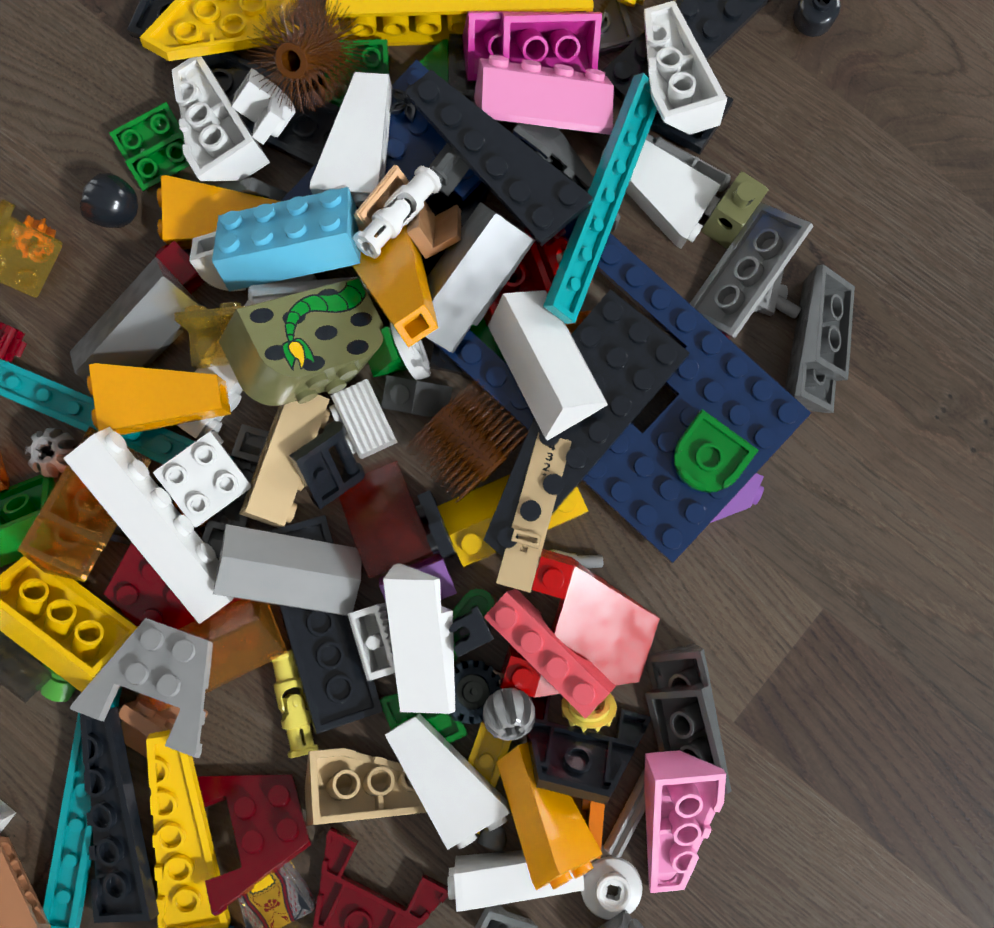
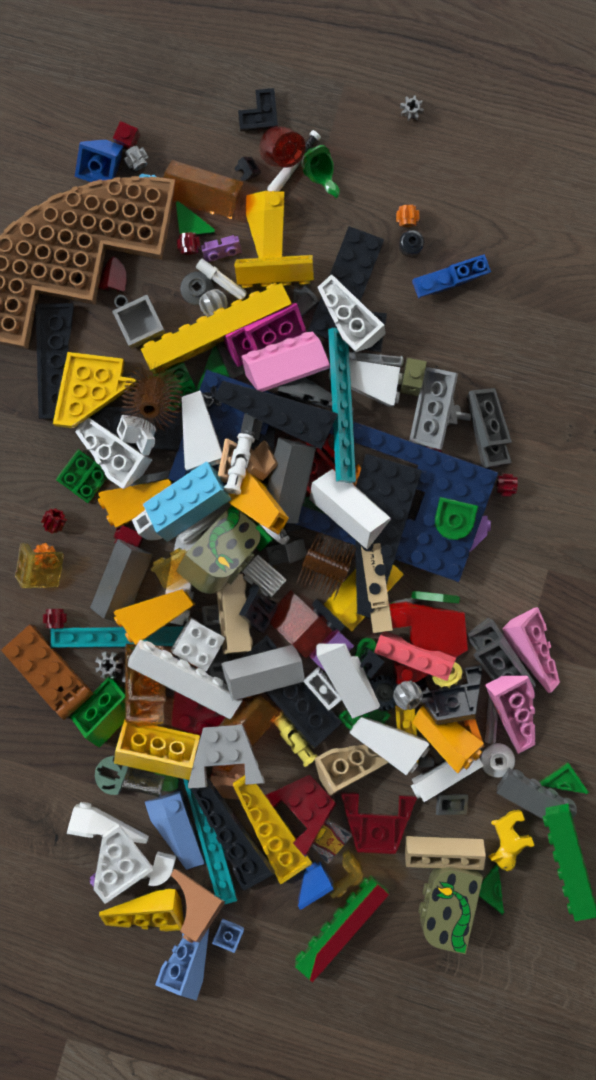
camera: 25 degrees left, 5 degrees up
black hair [80,173,139,228] -> none
none -> dark red gear [41,508,67,534]
none -> medium blue wedge [145,790,205,870]
none -> green tile [411,591,460,603]
none -> blue slope [412,254,491,299]
none -> dark red gear [496,474,518,497]
none -> bright pink wedge [502,607,560,693]

